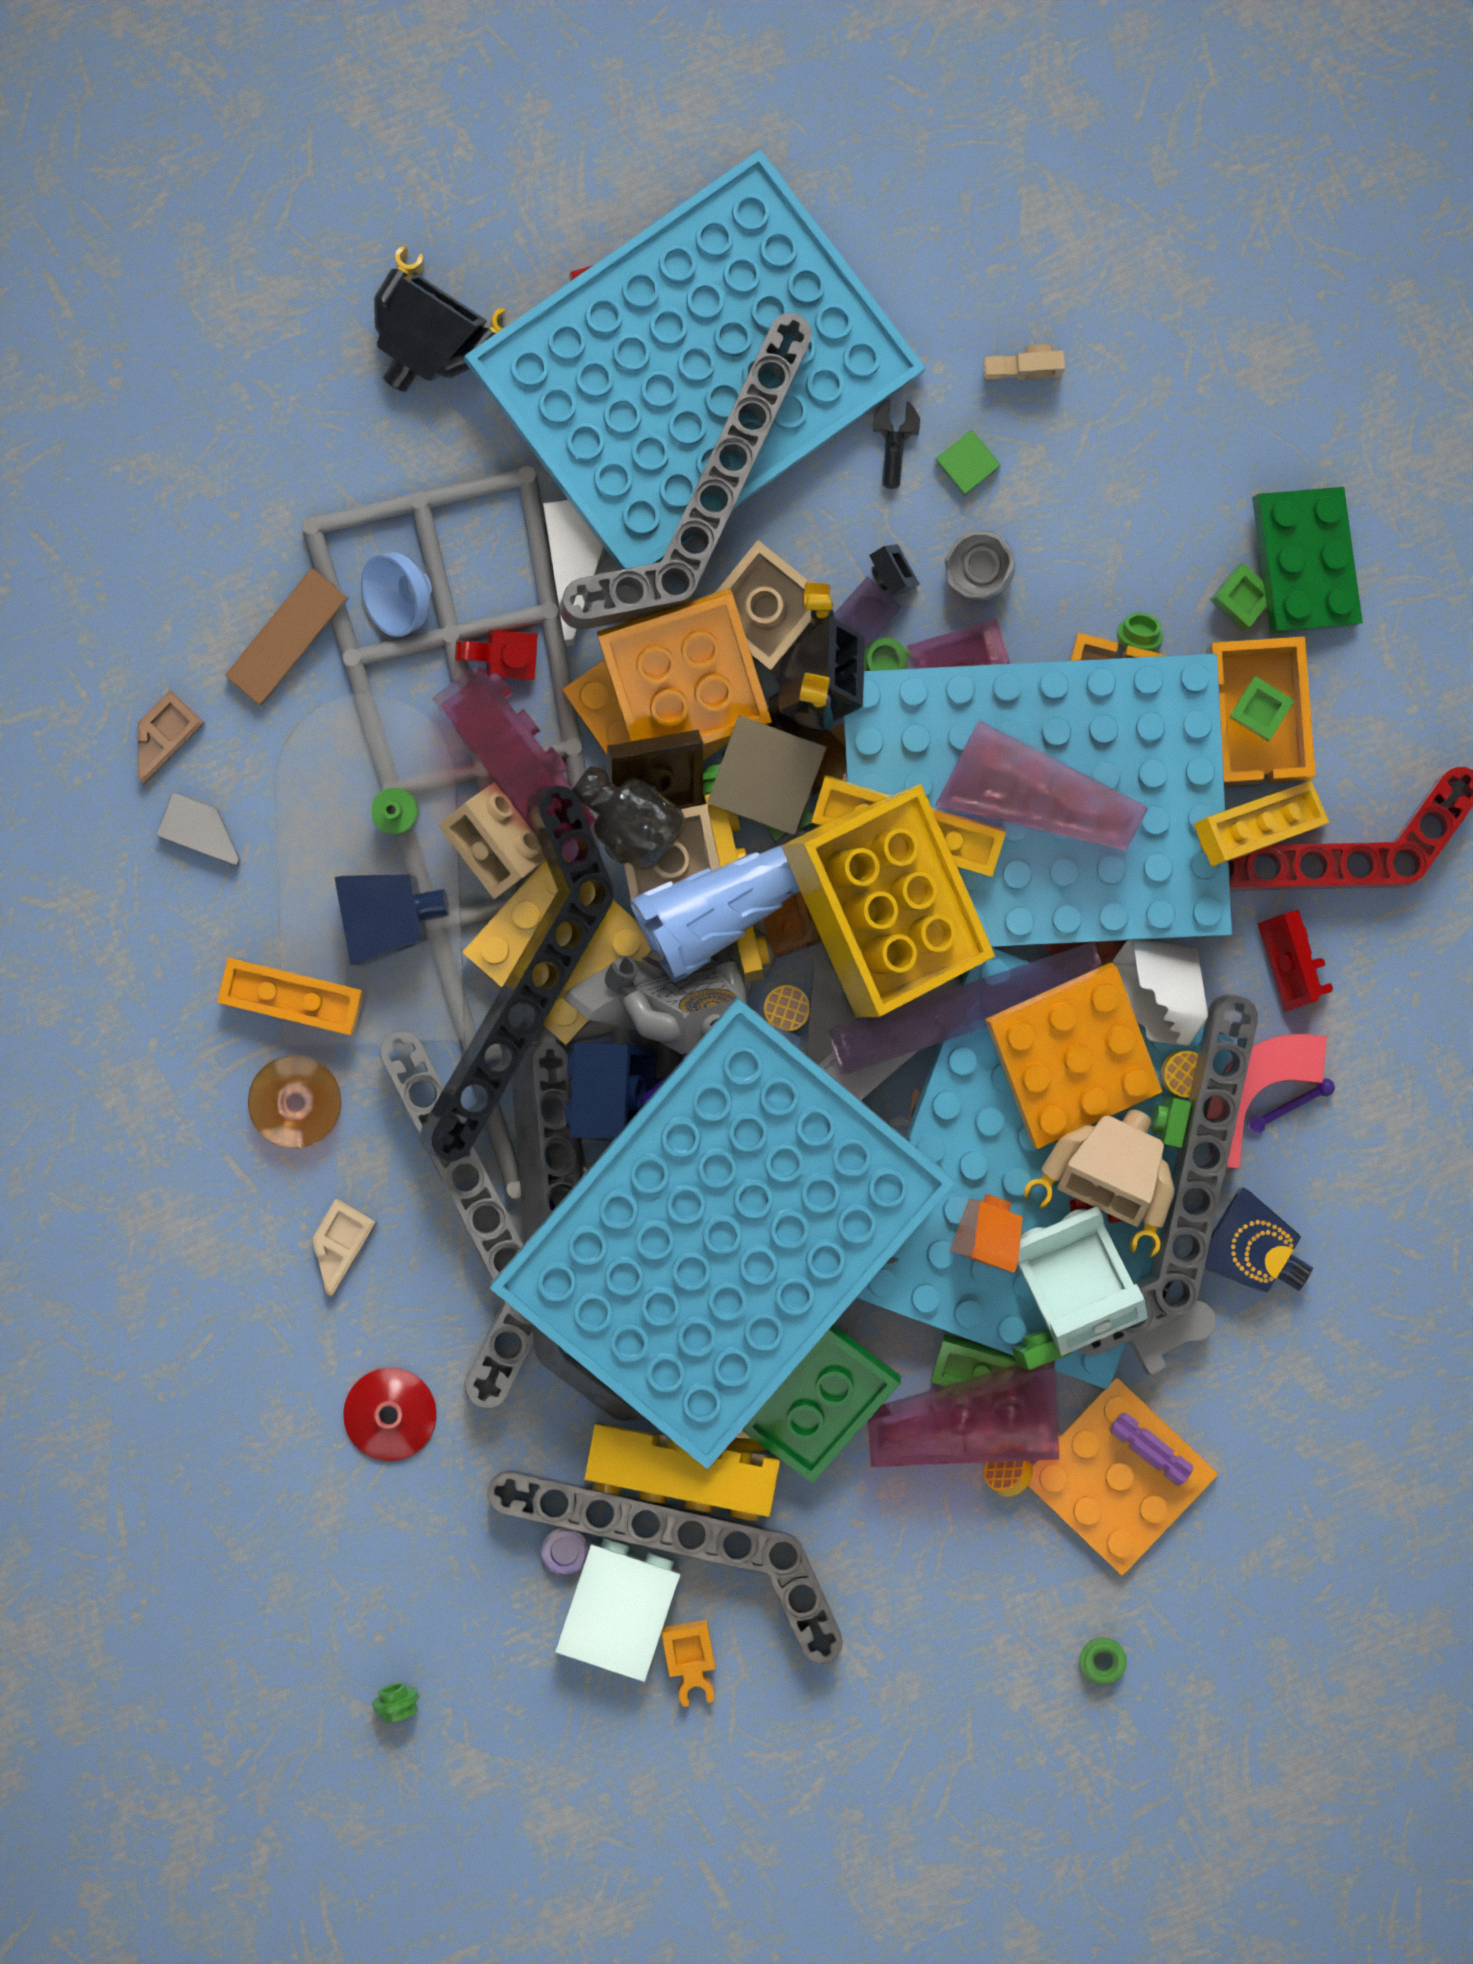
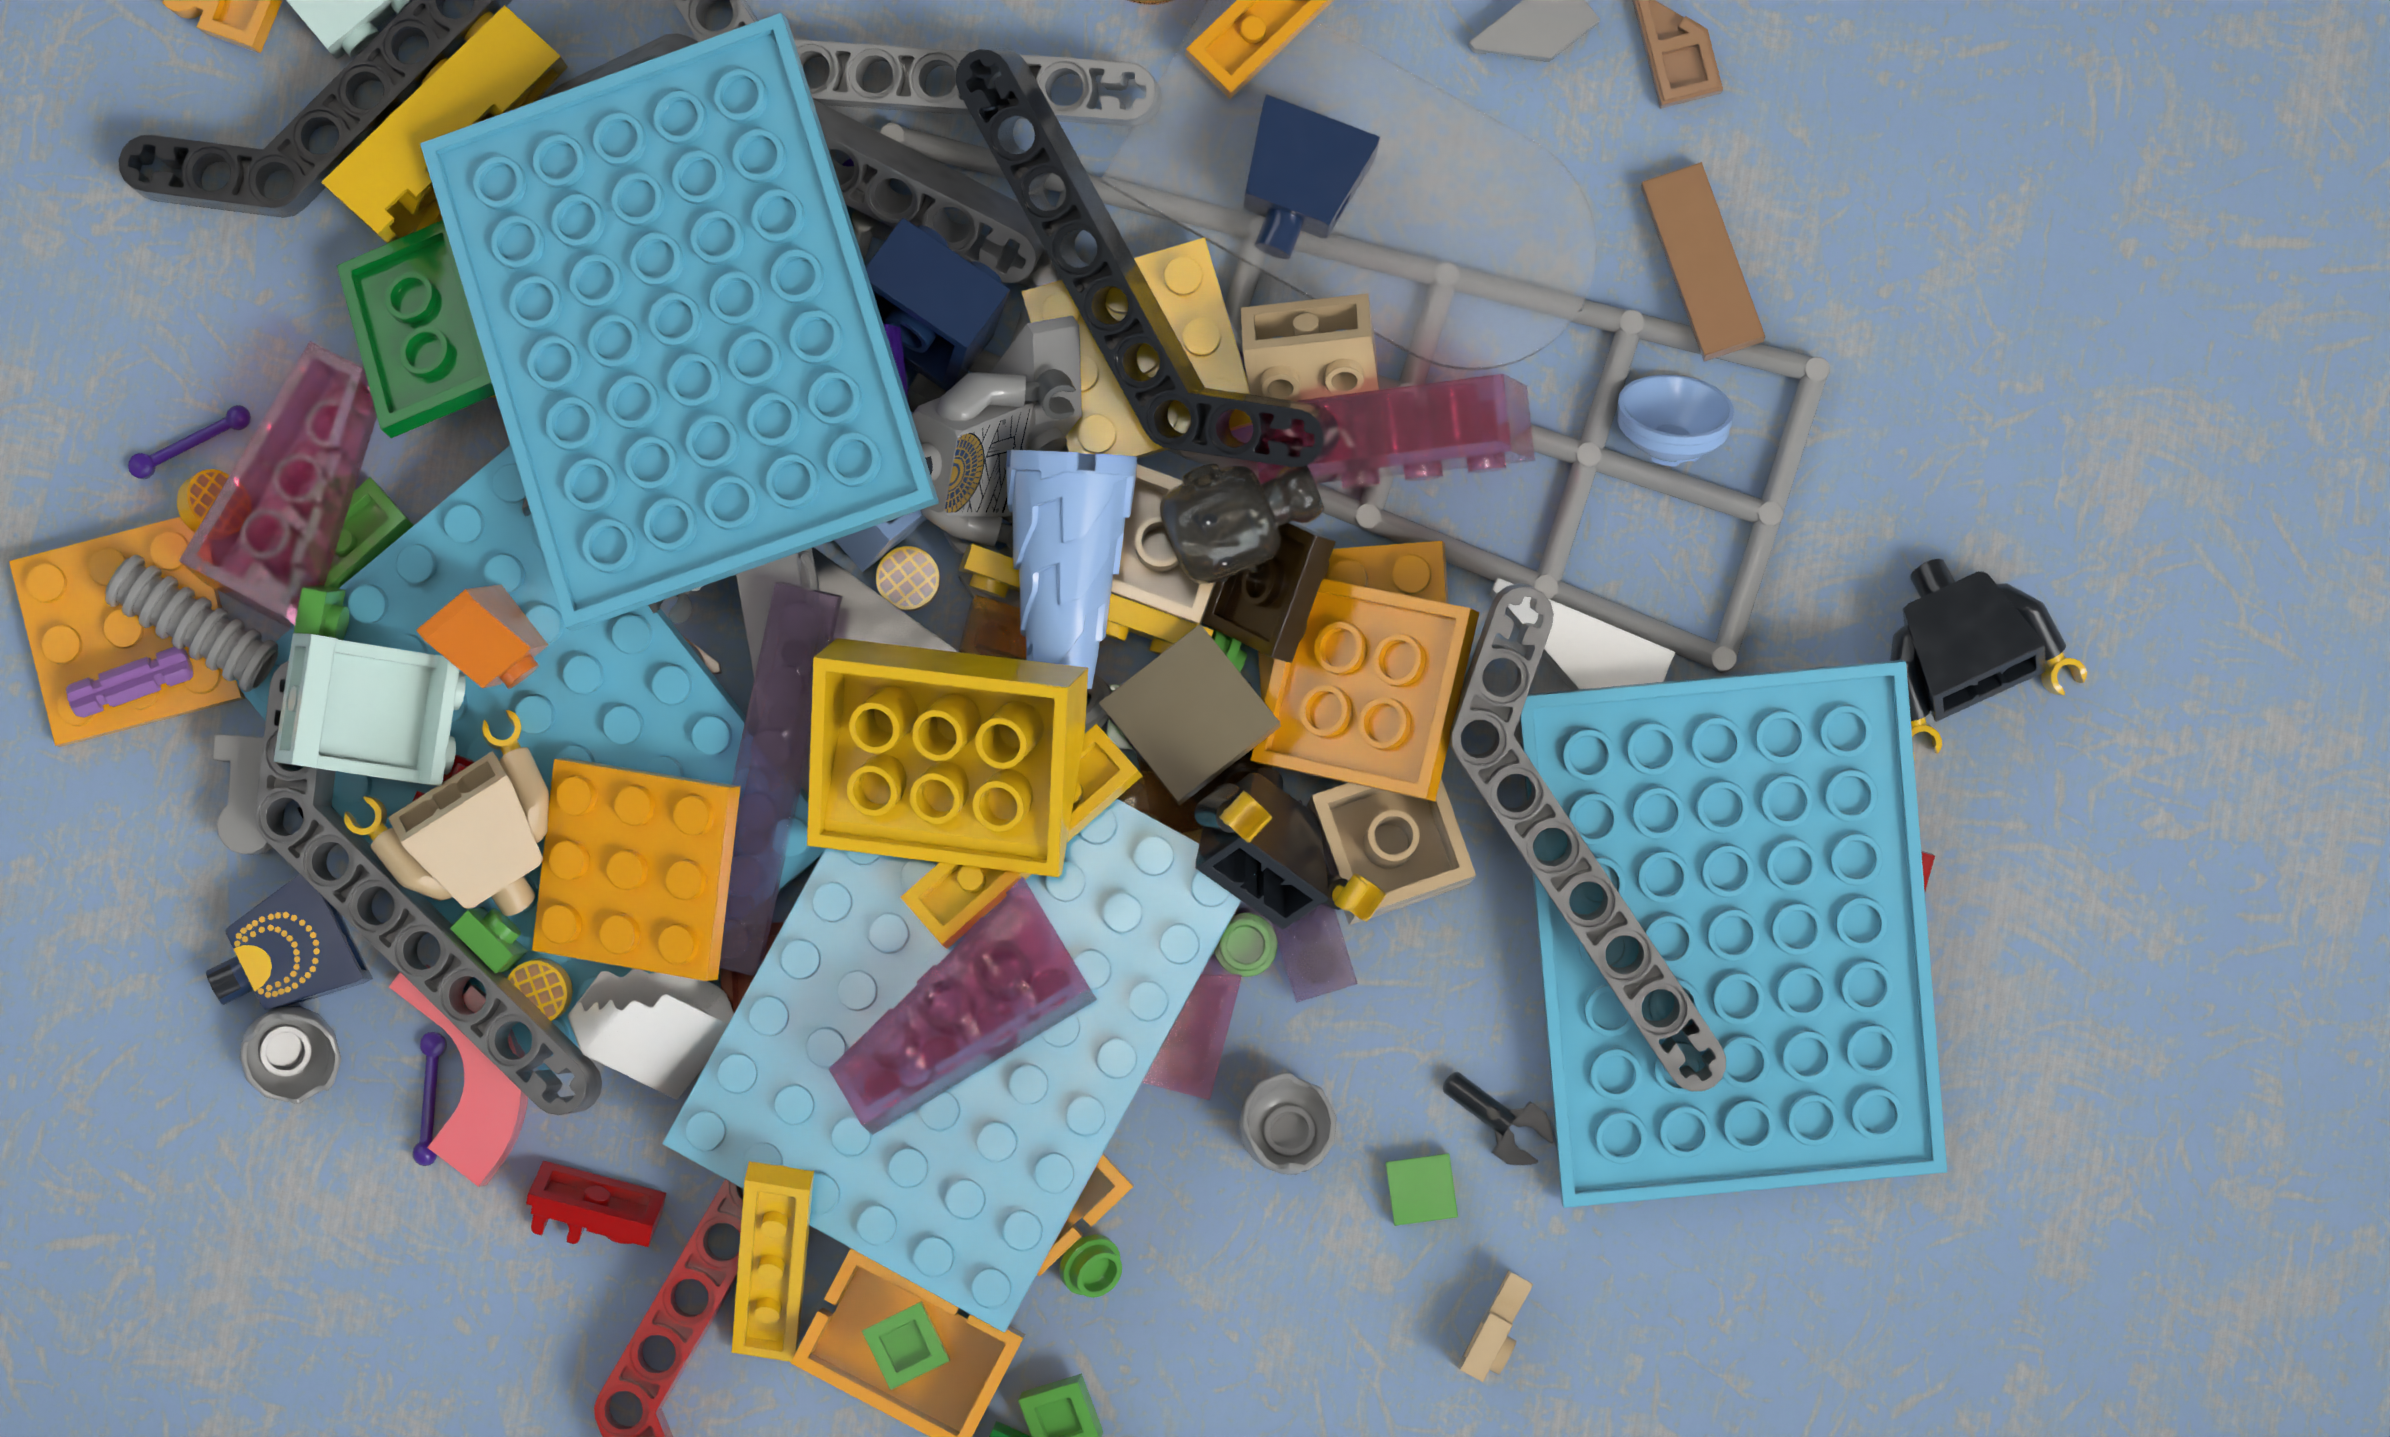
camera: 125 degrees right, 0 degrees up
bright green tile [371,788,420,835] -> none
red plate [455,630,538,680] -> none
black plate [869,544,920,596] -> none
none -> light grey piece [105,555,278,692]
none -> dark purple hinge [128,405,251,479]
none -> light grey hair [239,1006,341,1104]

